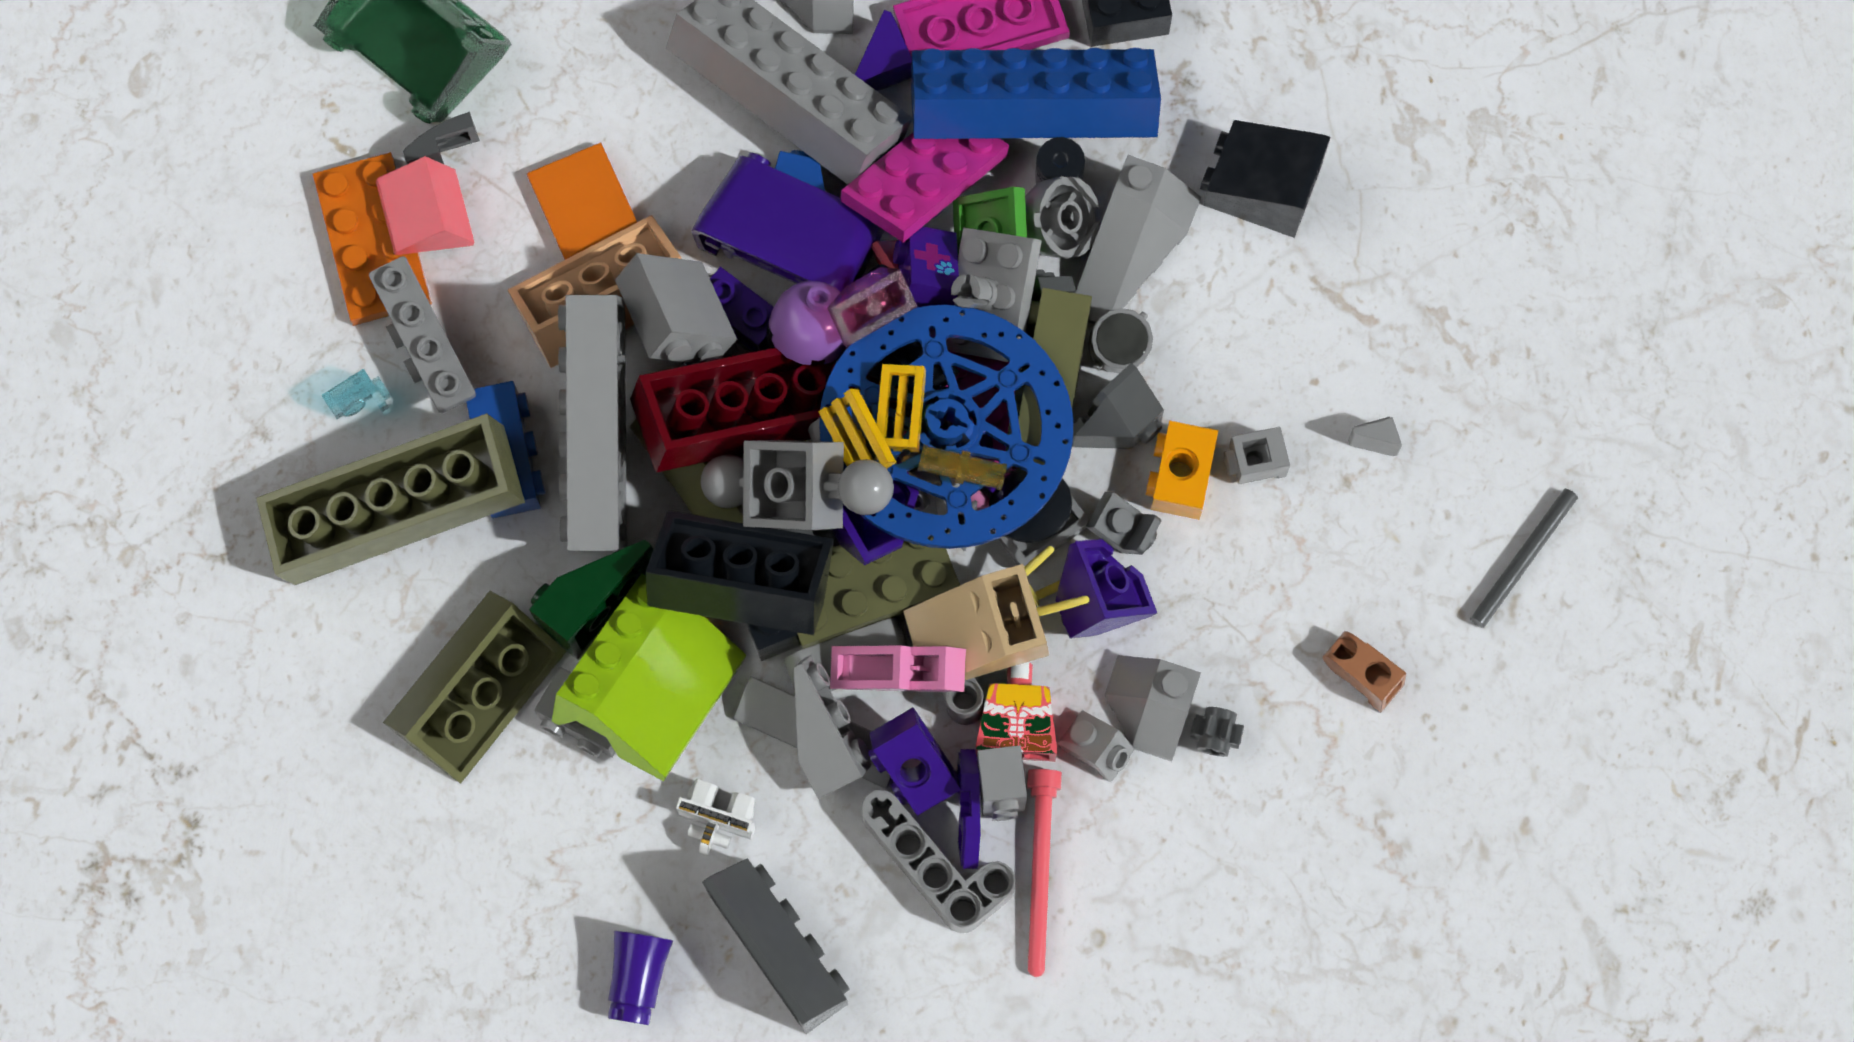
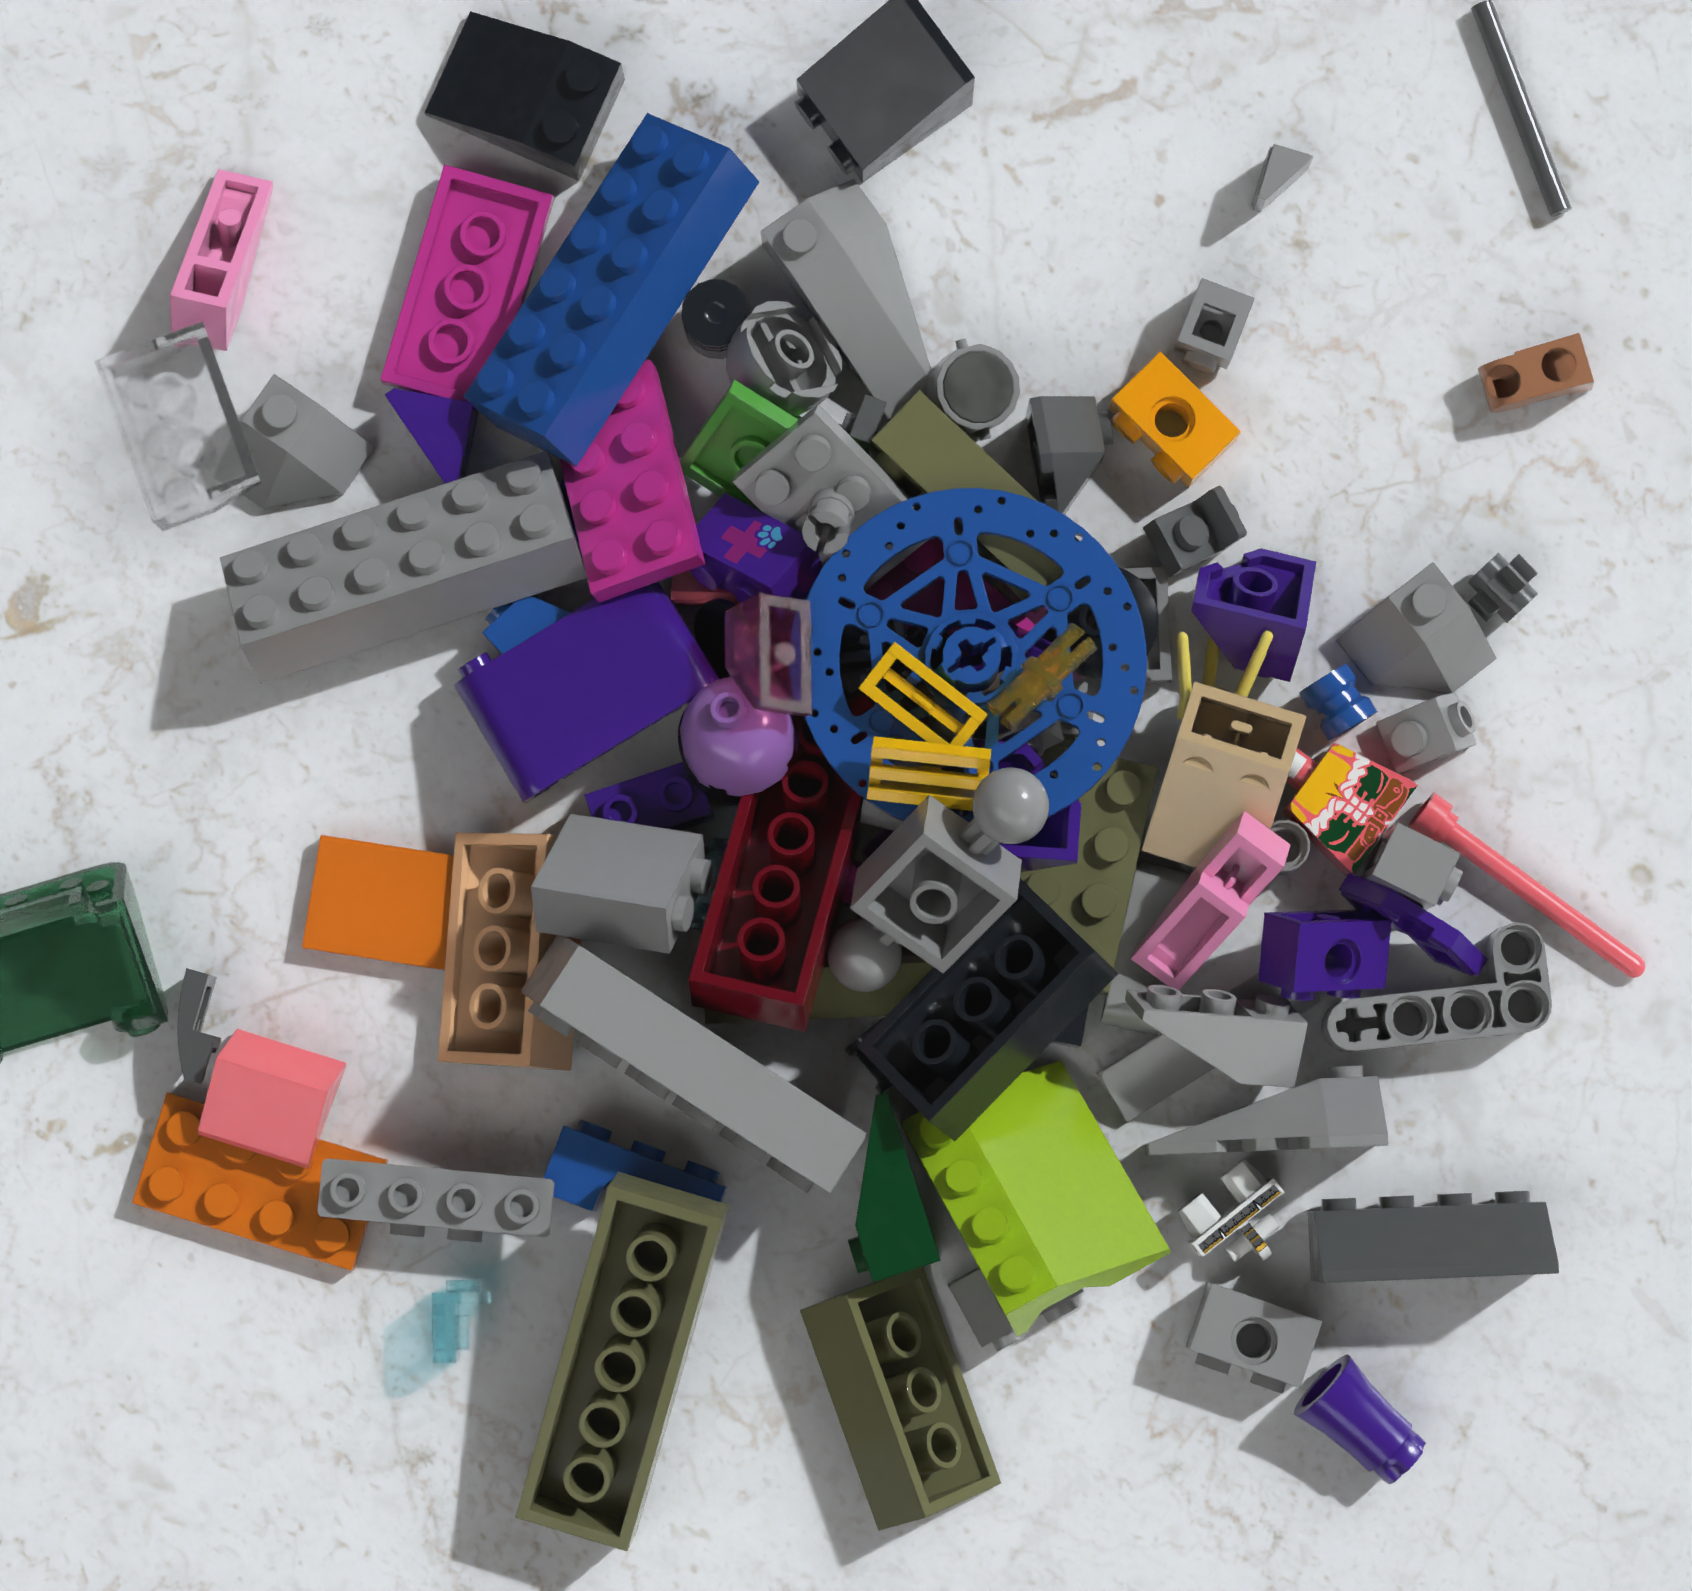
camera: 55 degrees left, 10 degrees up
none -> light grey wedge [1145,1066,1388,1155]
none -> light grey brick [1186,1282,1323,1394]
none -> blue wheel [1299,663,1378,742]

